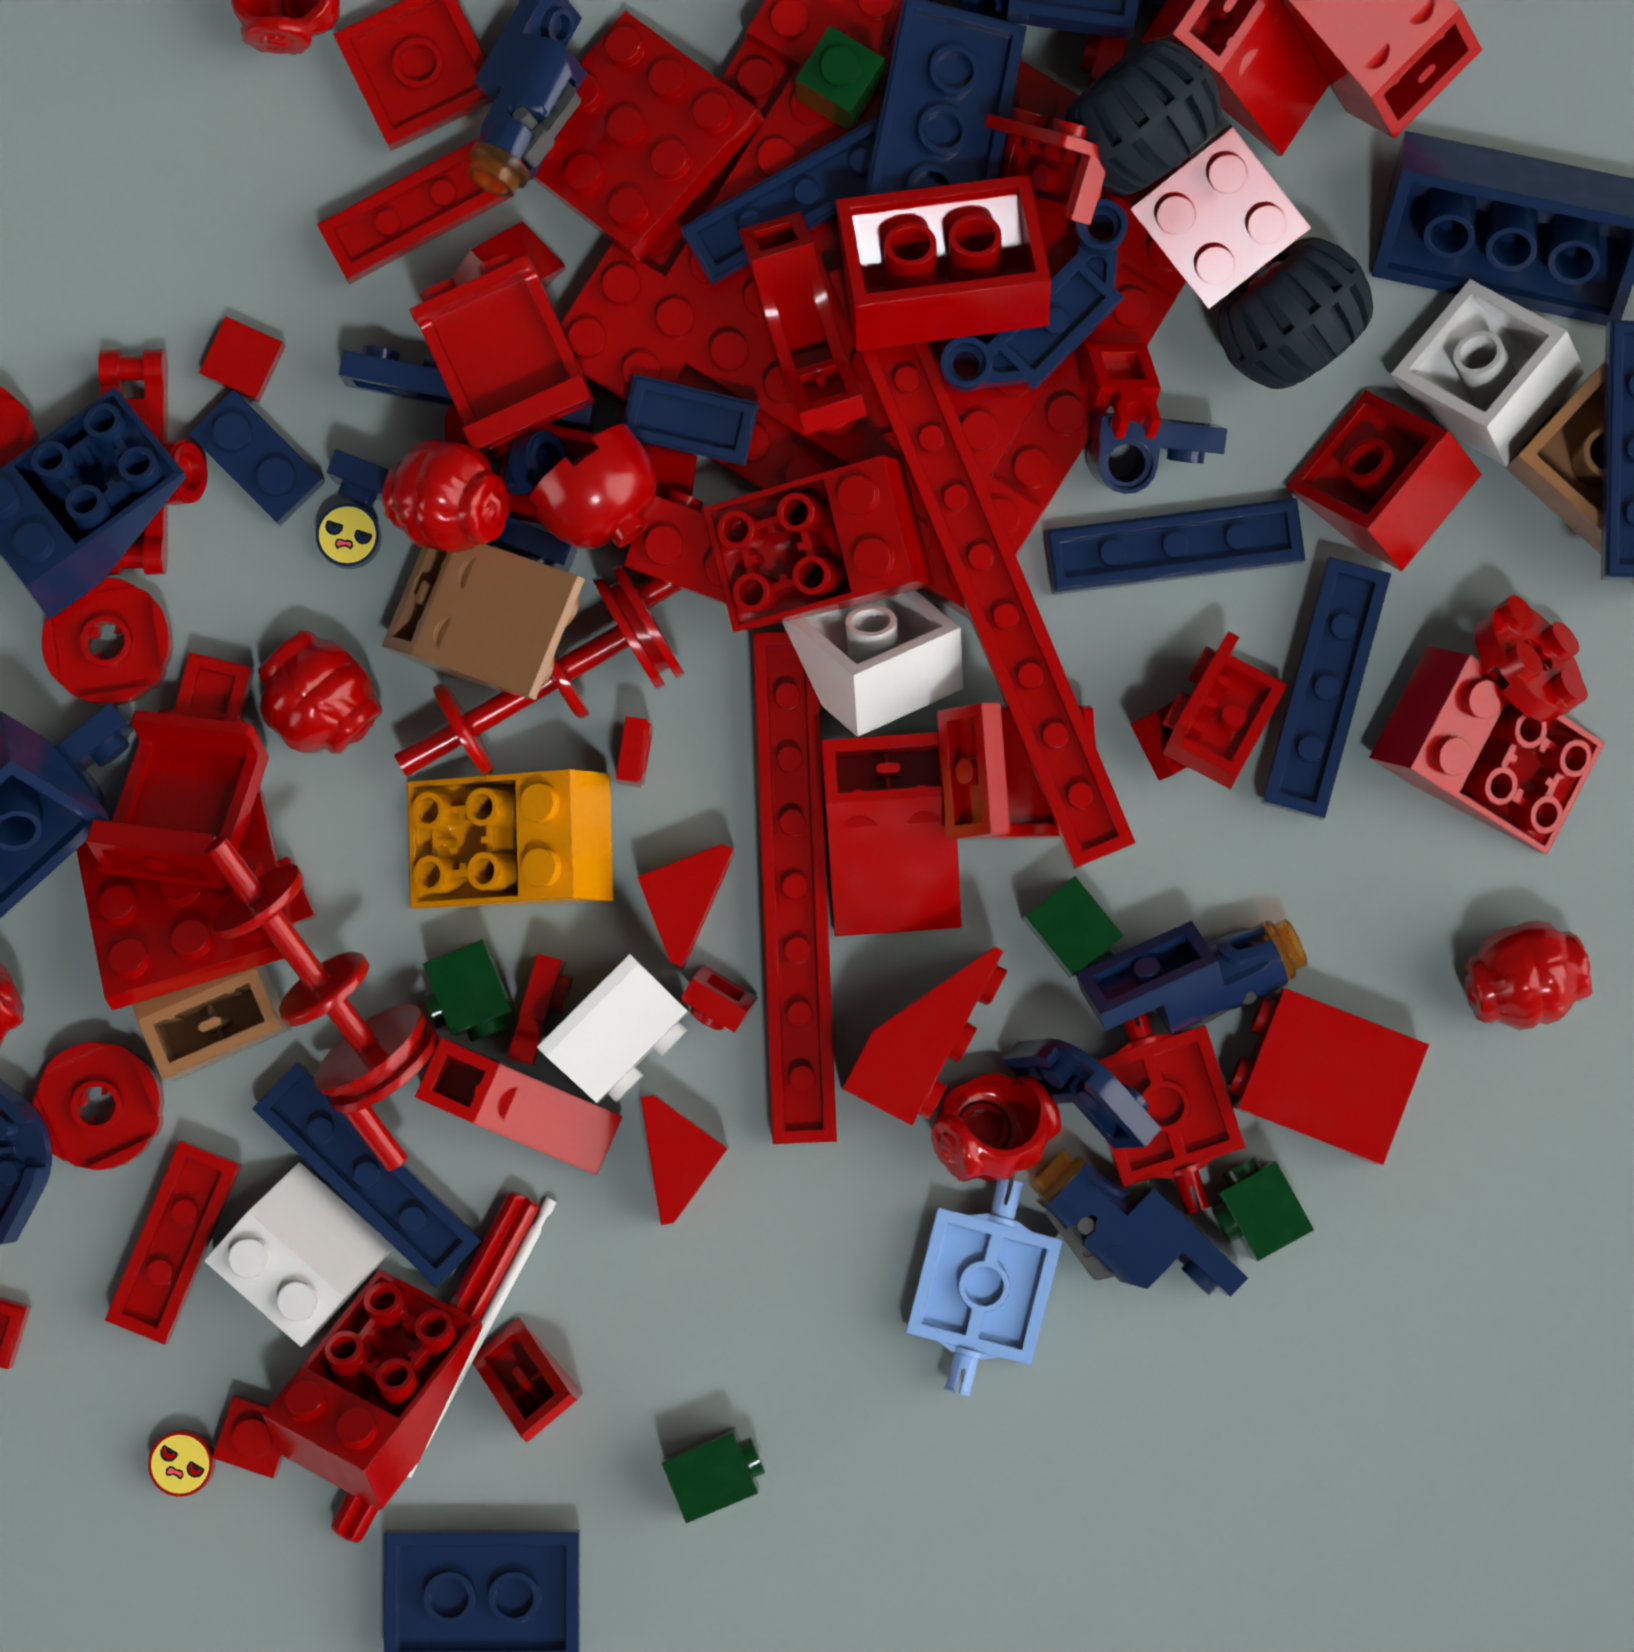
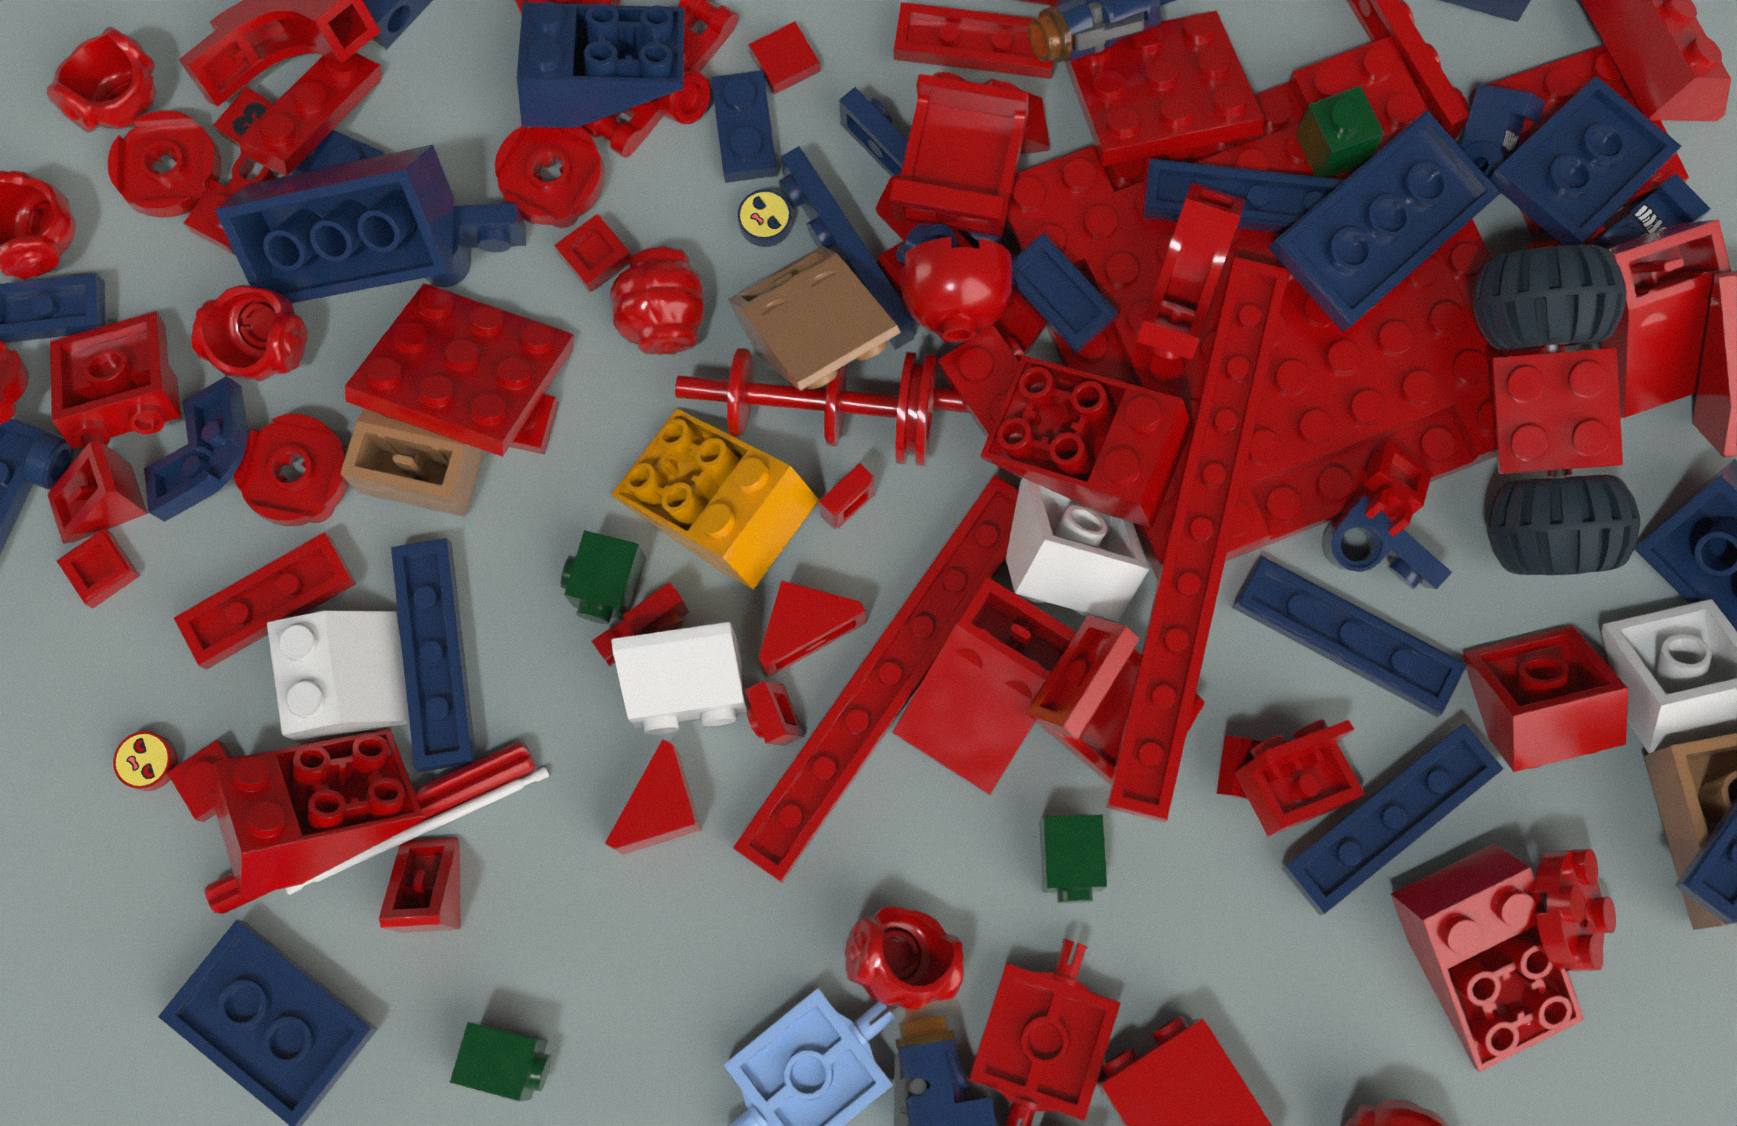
camera: 40 degrees right, 10 degrees down
red panel [86,709,269,890] -> none
red piece [204,836,439,1171] -> none
red hair [382,439,510,553] -> none
slope [415,1038,623,1175] -> none
red slope [836,175,1051,351] -> none
red slope [842,947,1008,1126] -> none
dark blue plate [940,199,1128,393] -> none
red bracket [984,107,1106,225] -> none
dark blue plate [1002,1038,1162,1149] -> none
dark blue plate [1075,919,1307,1034] -> none

